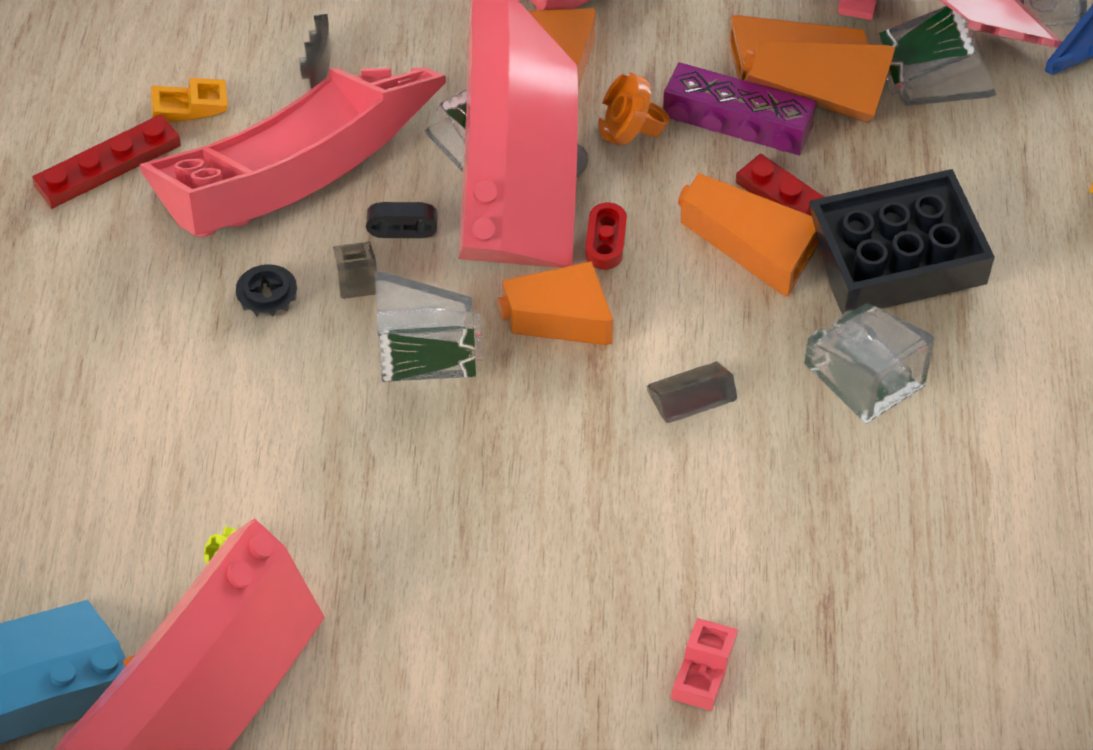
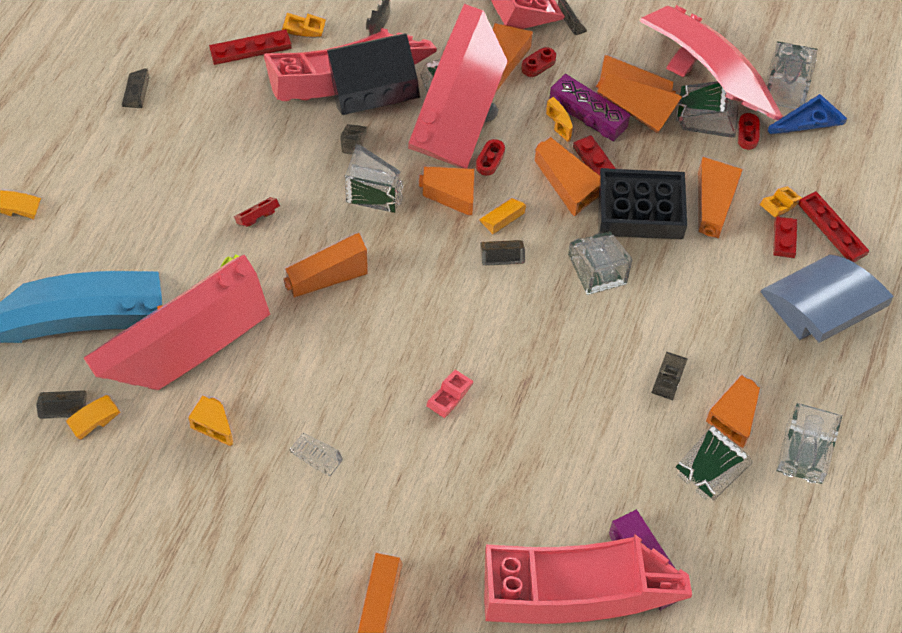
camera: 15 degrees right, 5 degrees up
black gear [236,264,297,317] -> none
black beam [366,202,438,238] -> none
orange tile [598,72,670,146] -> none
none -> red plate [234,197,280,227]
none -> orange slope [283,233,368,297]
none -> black slope [327,33,421,115]
none -> light orange slope [479,198,526,234]
none -> red plate [521,47,557,77]
none -> light orange slope [546,97,573,142]
none -> clear smoke slope [651,351,688,400]
none -> orange slope [698,157,743,238]
none -> red plate [738,113,760,150]

